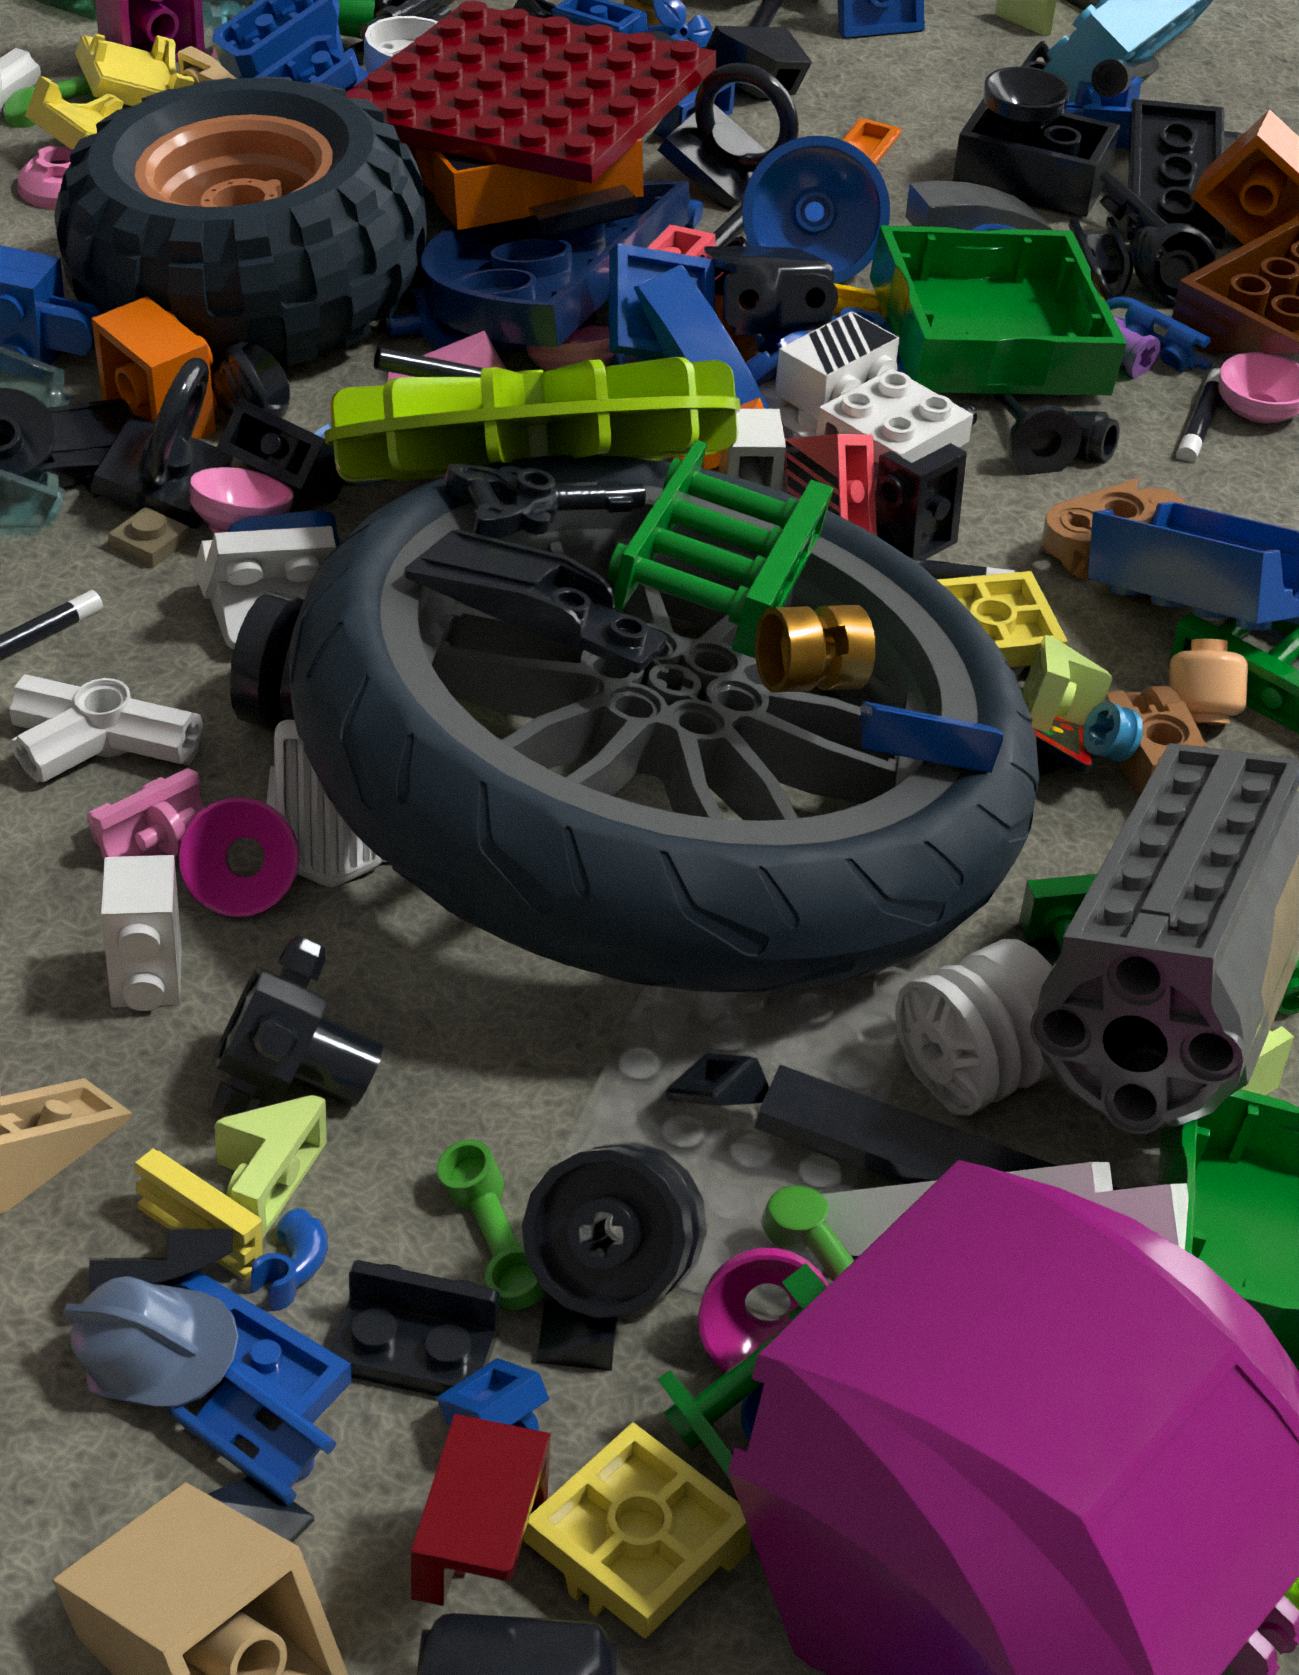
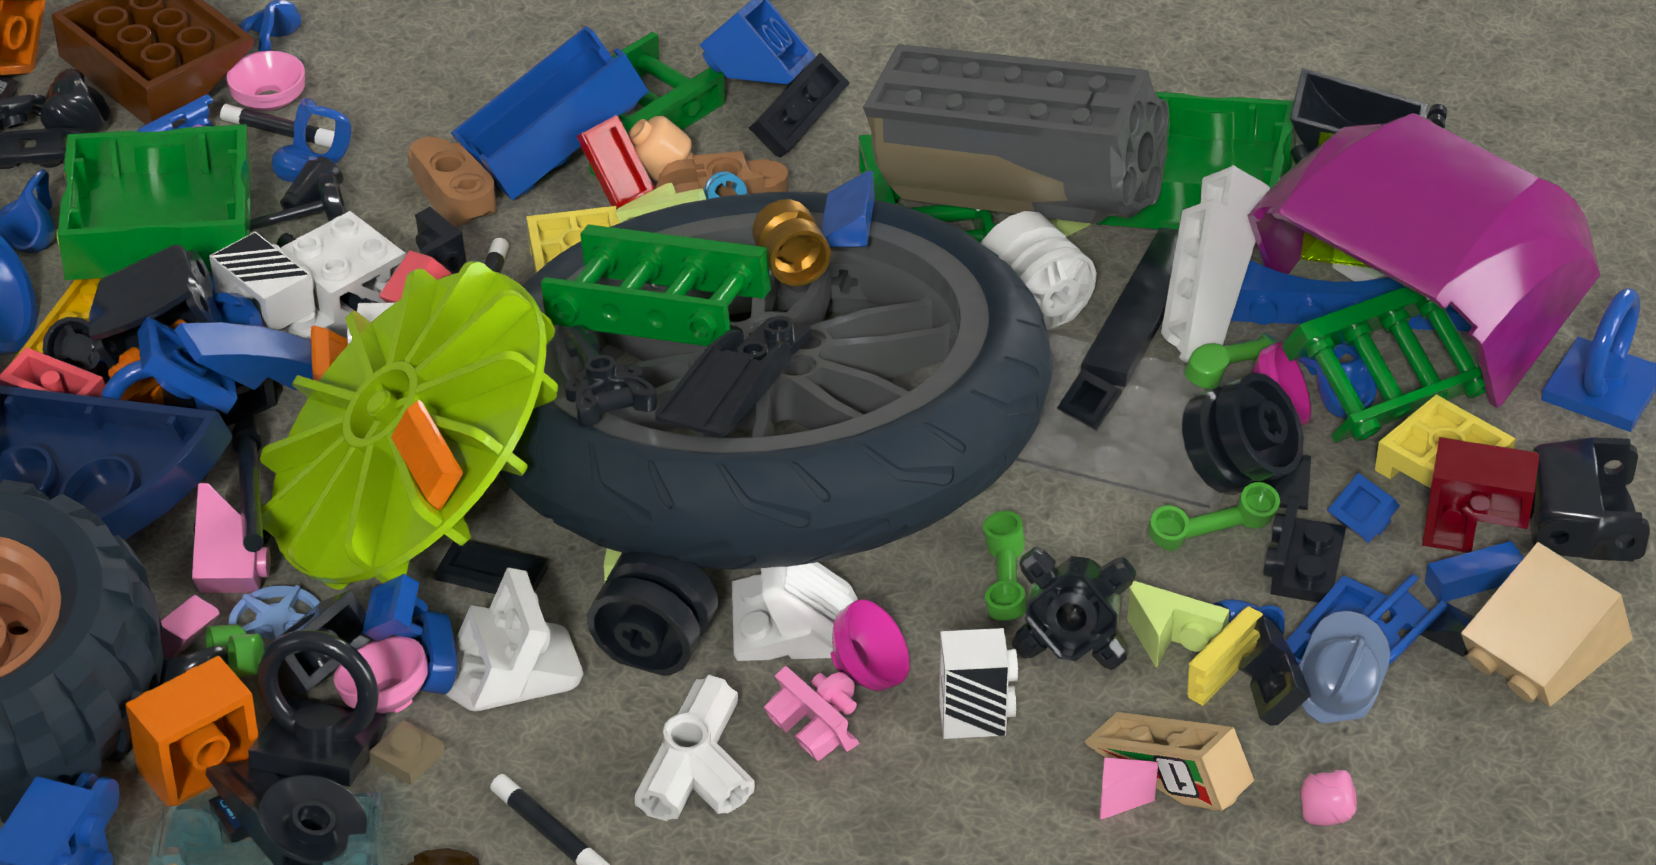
camera: 85 degrees left, 0 degrees up
none -> bright pink slope [160,595,220,658]
none -> bright green bar [205,624,265,677]
none -> blue piece [272,98,351,182]
none -> blue tile [362,574,428,642]
none -> orange tile [391,400,463,510]
none -> tile [576,115,655,210]
none -> bright green bar [983,511,1027,620]
none -> blue piece [1425,541,1524,602]

